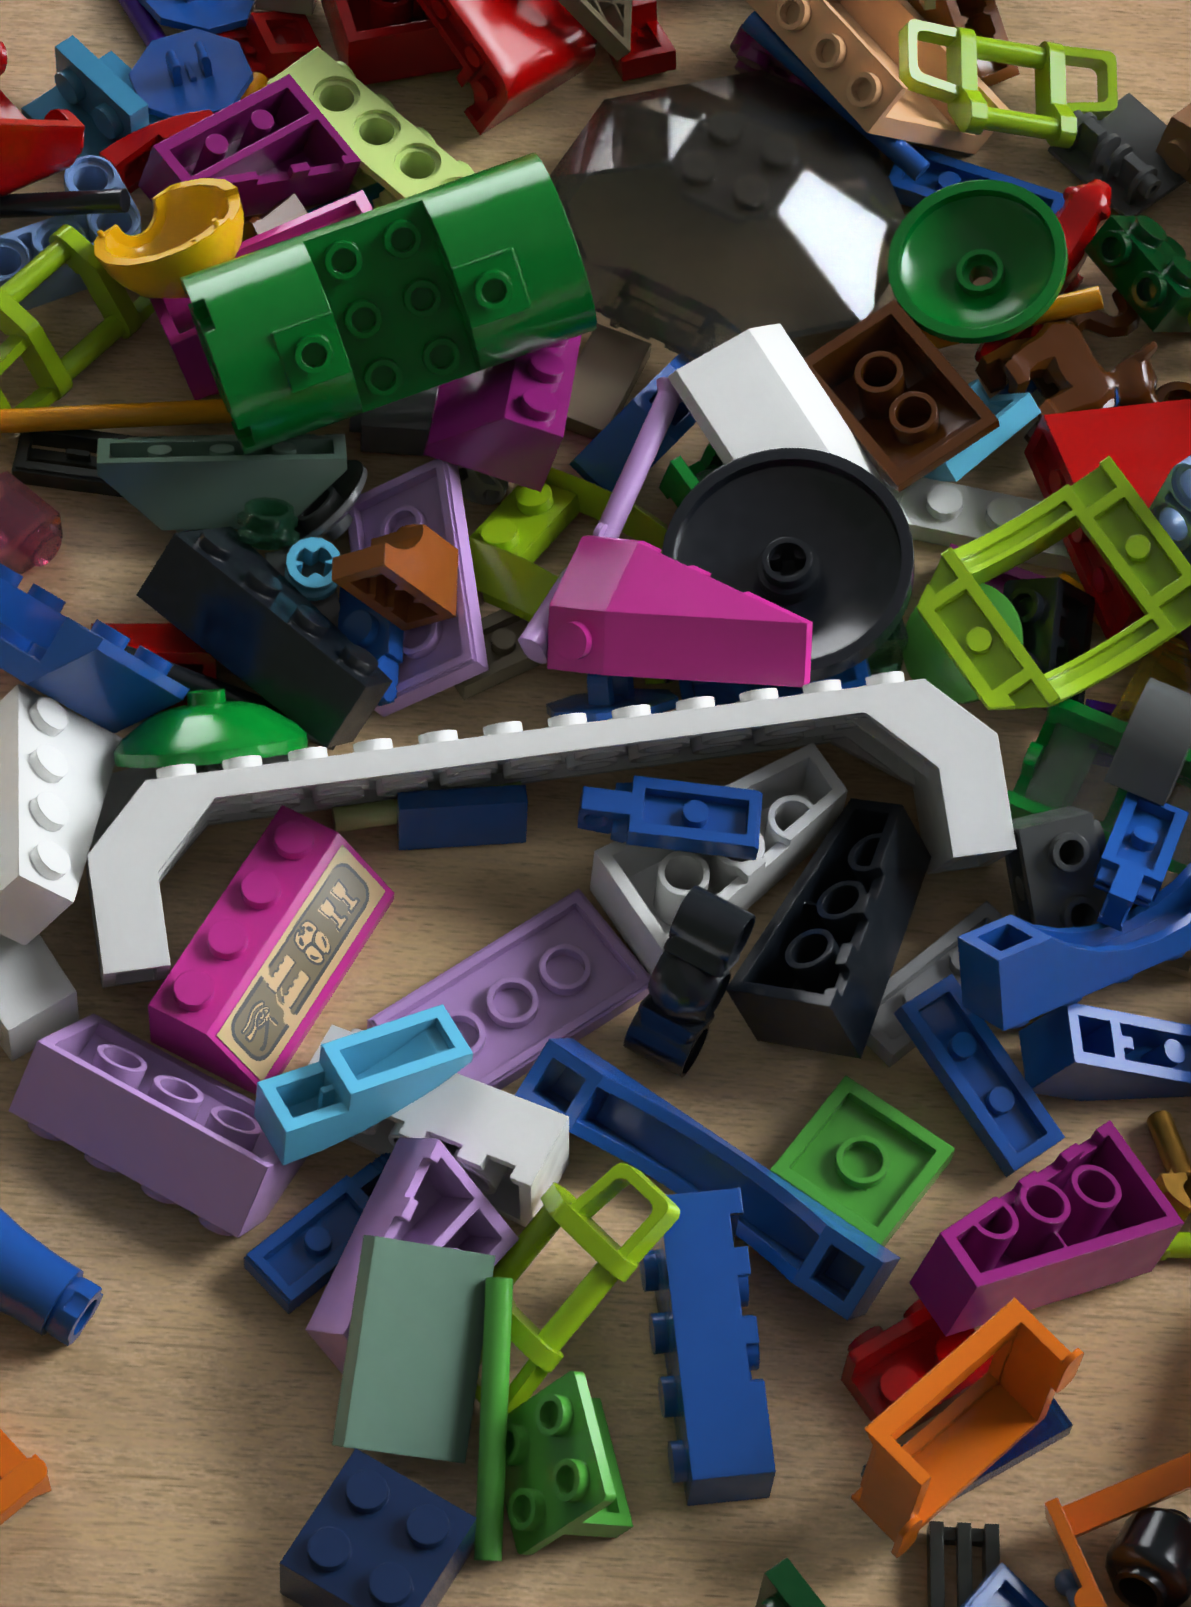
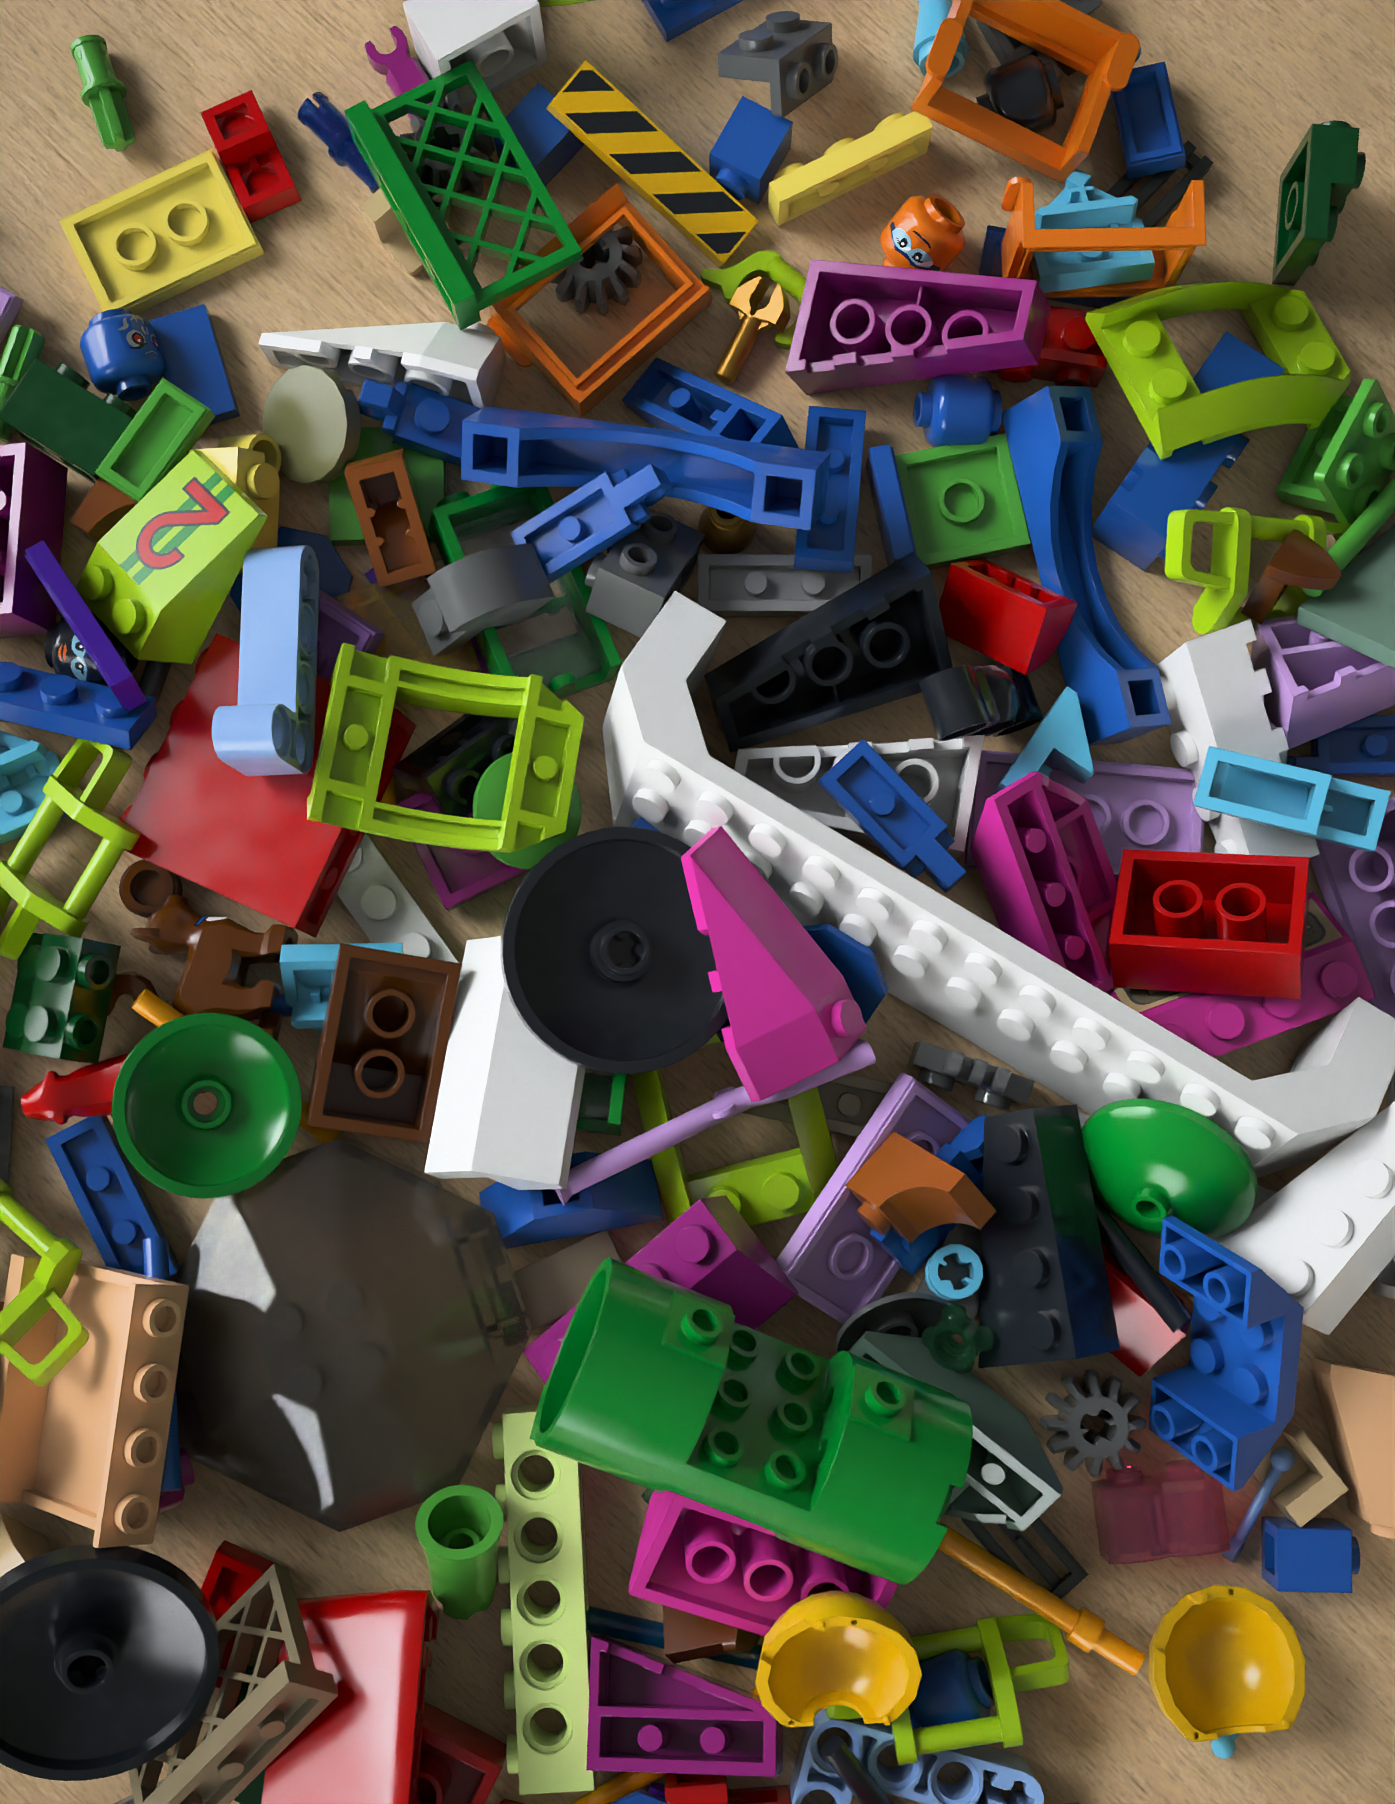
camera: 130 degrees left, 25 degrees up
none -> bright green plant [415,1485,504,1620]
none -> blue tile [866,444,917,566]
none -> orange head [880,194,965,272]
none -> dark grey hinge [908,1041,1035,1111]
none -> blue head [908,1649,995,1729]
none -> blue head [913,373,1002,448]
none -> red brick [939,558,1078,675]
none -> dark pink wedge [970,772,1118,993]
none -> medium azure slope [993,686,1094,794]
none -> medium azure slope [1030,168,1155,293]
none -> dark grey gear [1040,1369,1146,1477]
none -> lime wedge [1085,282,1351,460]
none -> red brick [1109,849,1309,999]
none -> reddish brown tile [1241,529,1342,624]

